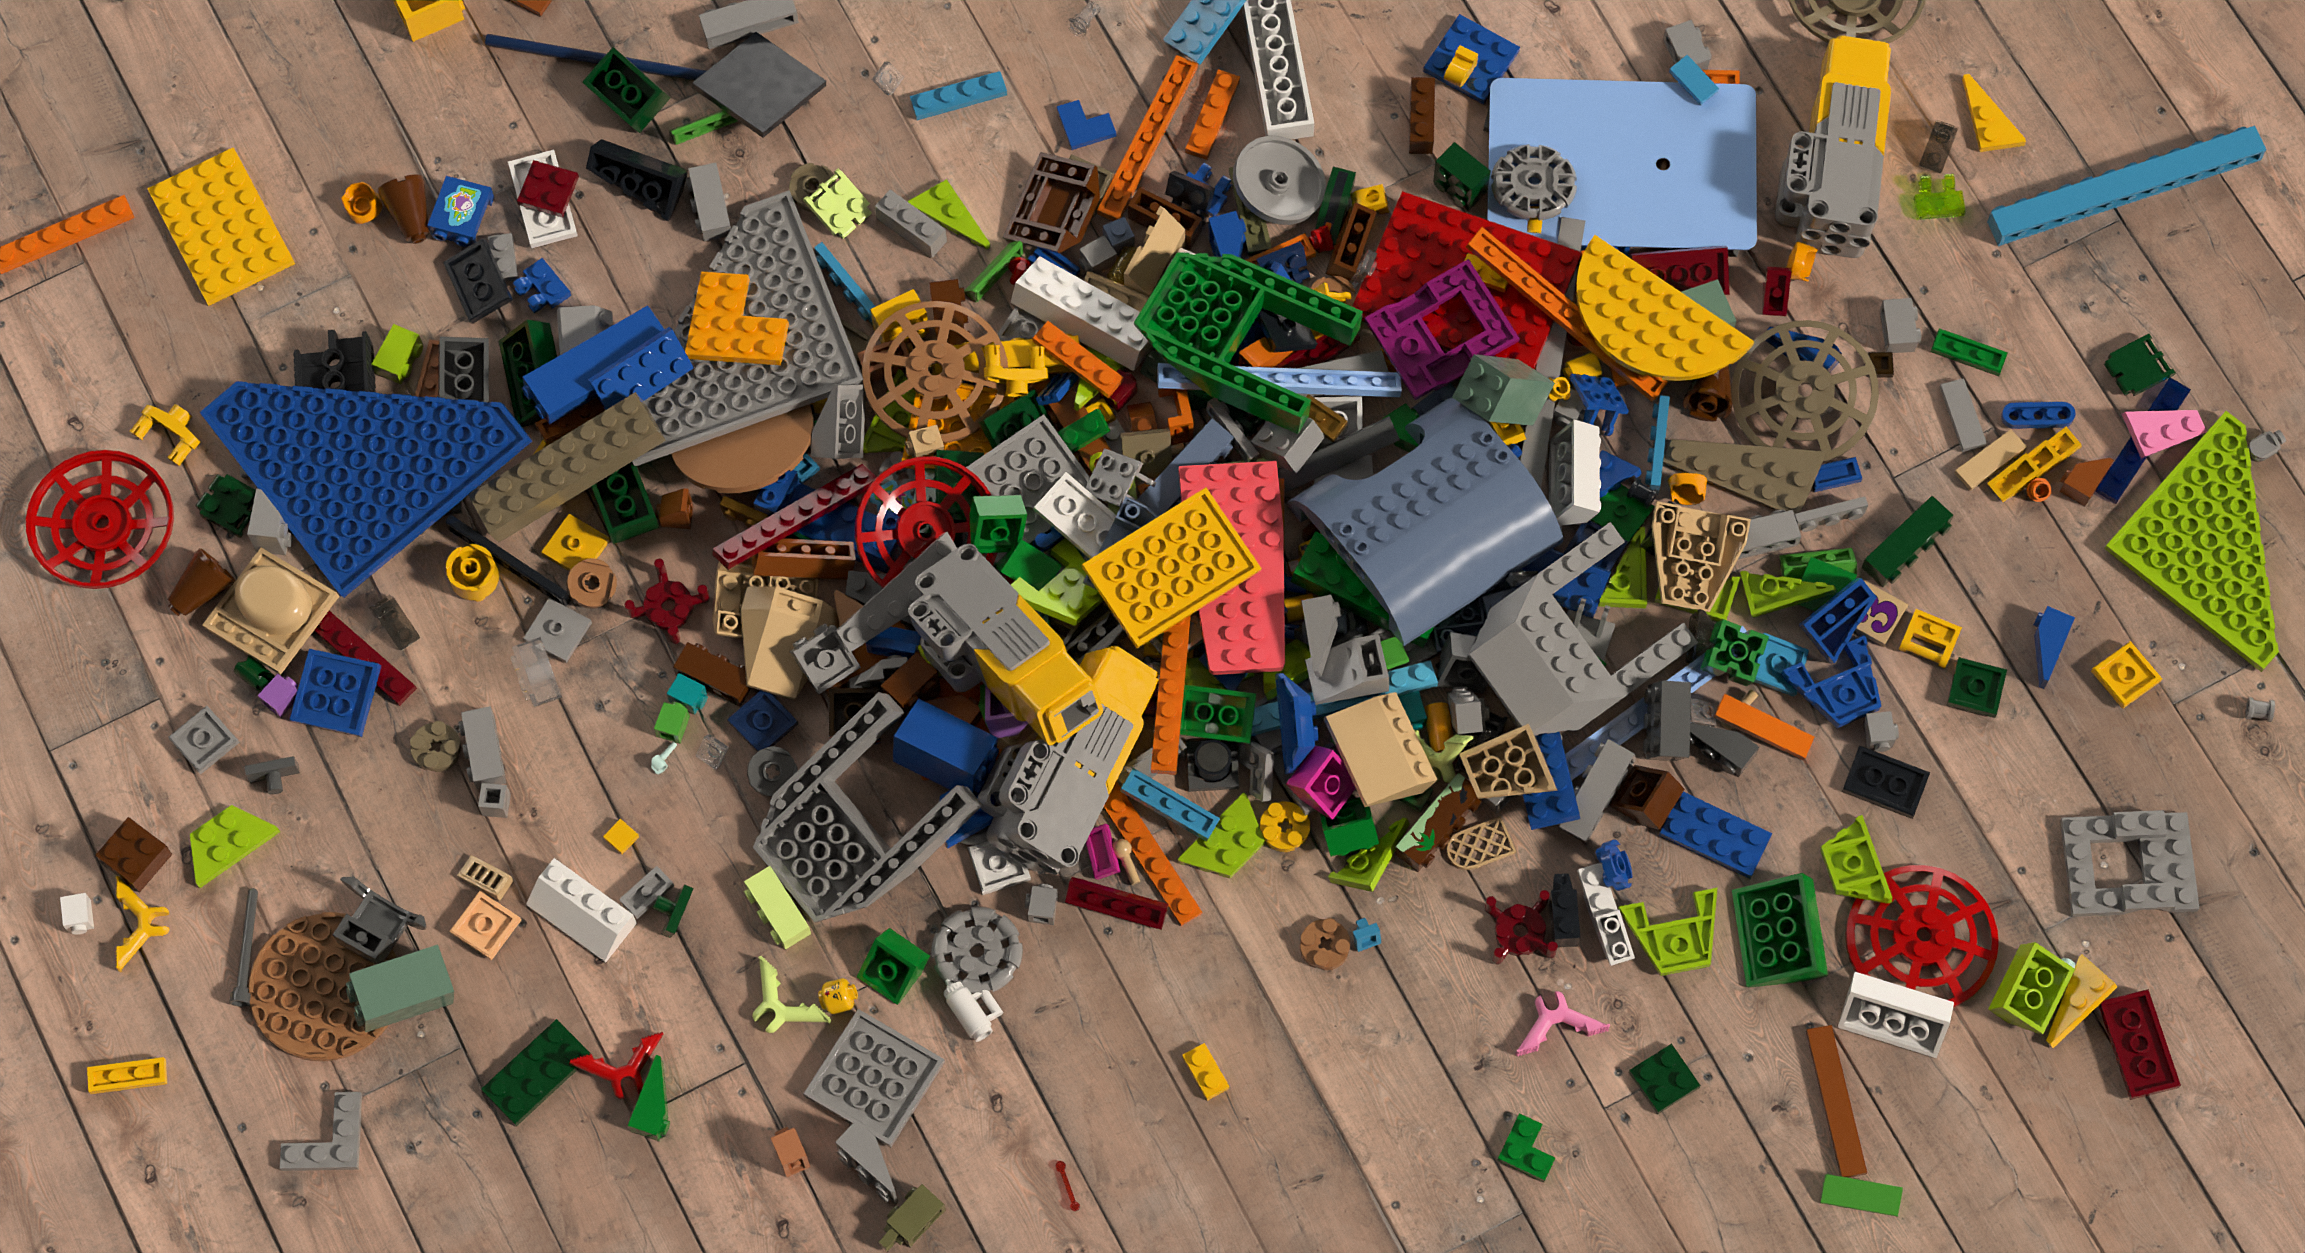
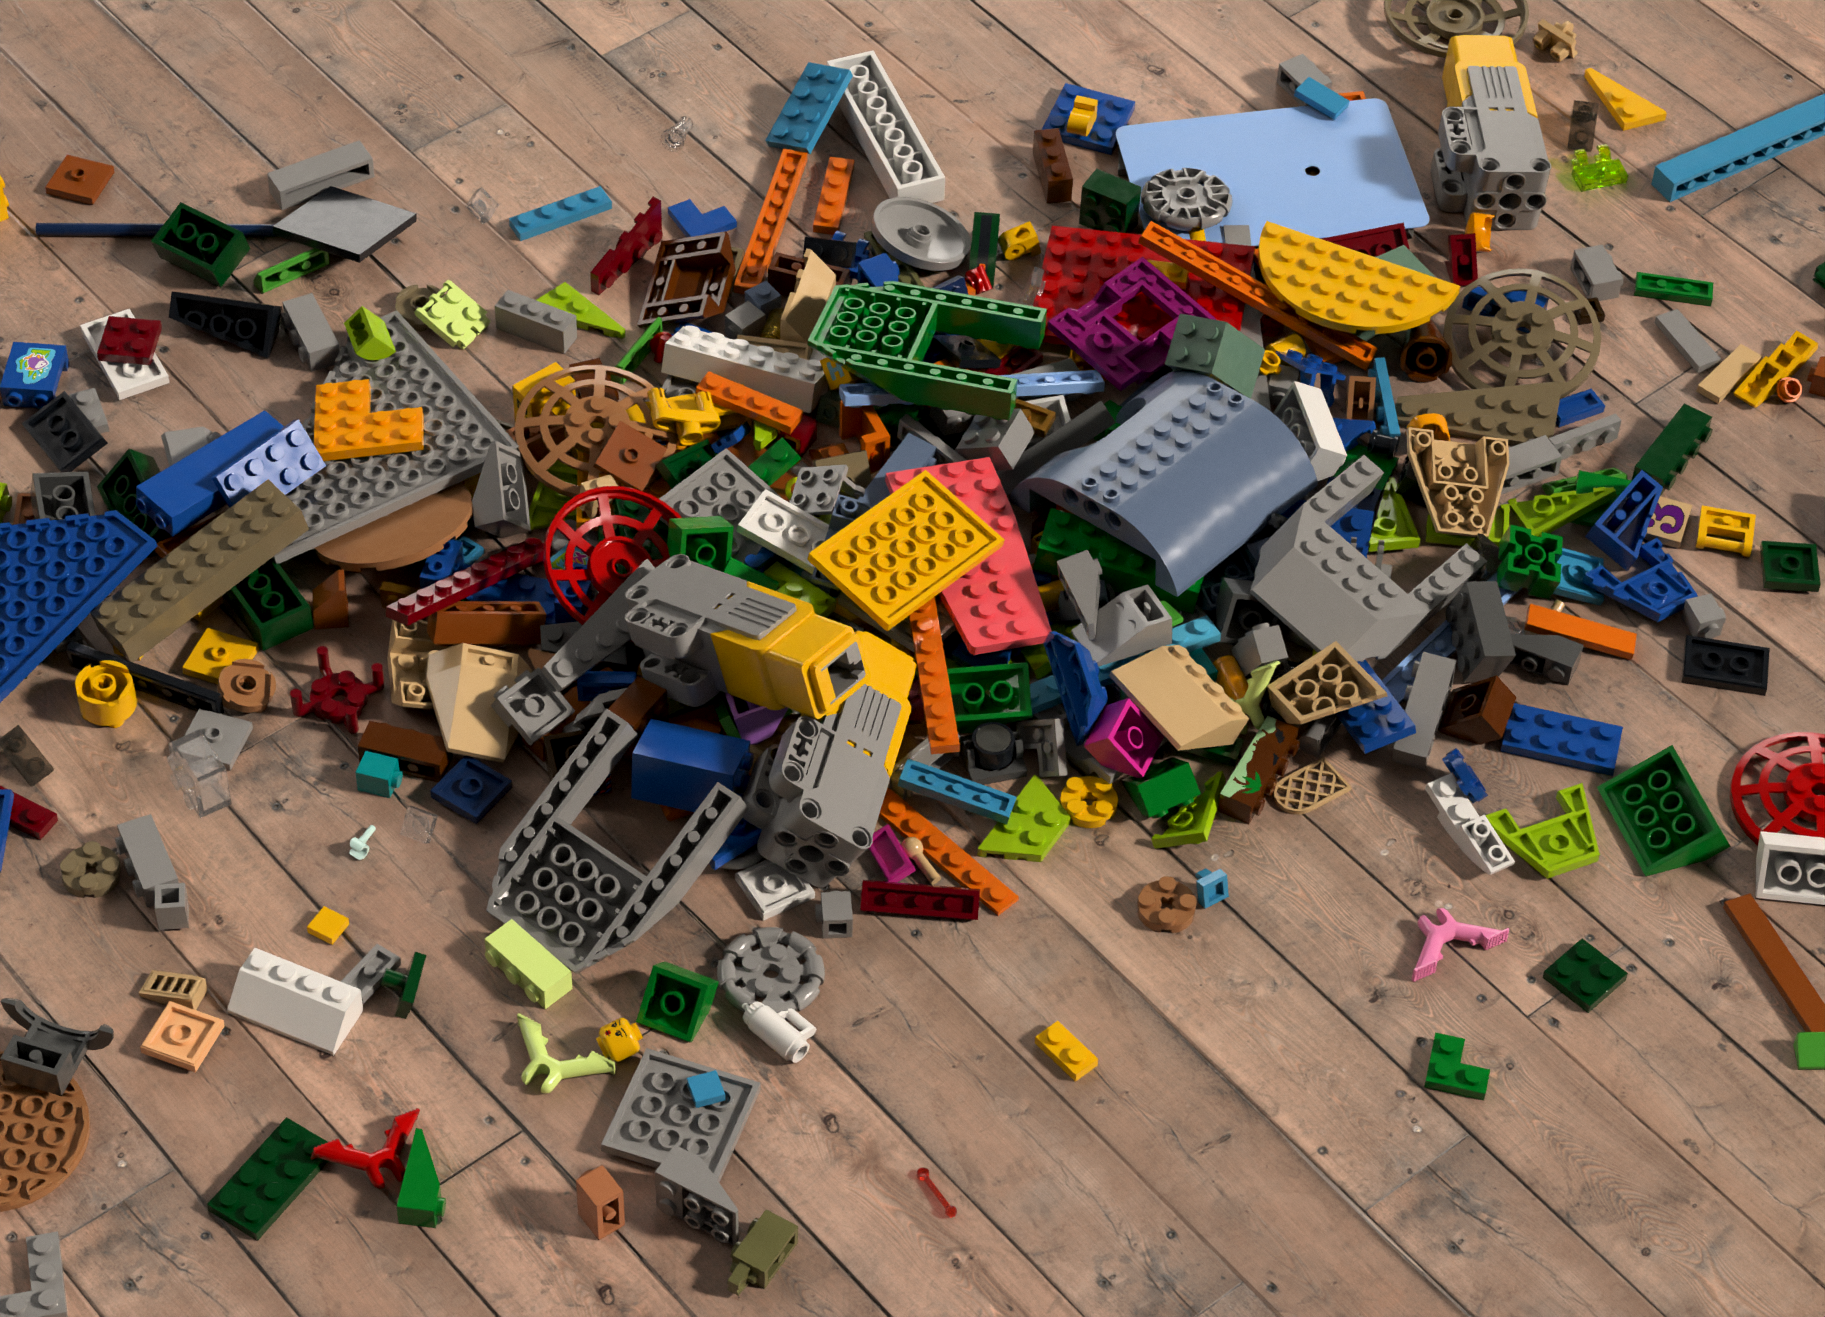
camera: 15 degrees left, 20 degrees down
sand green brick [346,944,454,1033] -> none
blue plate [513,258,571,313] -> none
bright green brick [654,702,690,744] -> none
dark grey plate [747,746,798,797] -> none
dark azure plate [814,242,876,326] -> none
reddish brown brick [1325,202,1376,281] -> none
dark red plate [1485,890,1558,965] -> none
black hinge [1549,873,1581,947] -> none
lime wing [1821,815,1892,903] -> none
blue plate [2001,402,2076,429] -> none
none -> lime brick [344,306,396,360]
none -> dark red wing [590,196,663,295]
none -> dark orange plate [593,421,667,491]
none -> dark azure tile [687,1070,725,1108]
none -> medium nougat slope [1345,376,1376,421]
none -> tan hips [1533,19,1578,62]

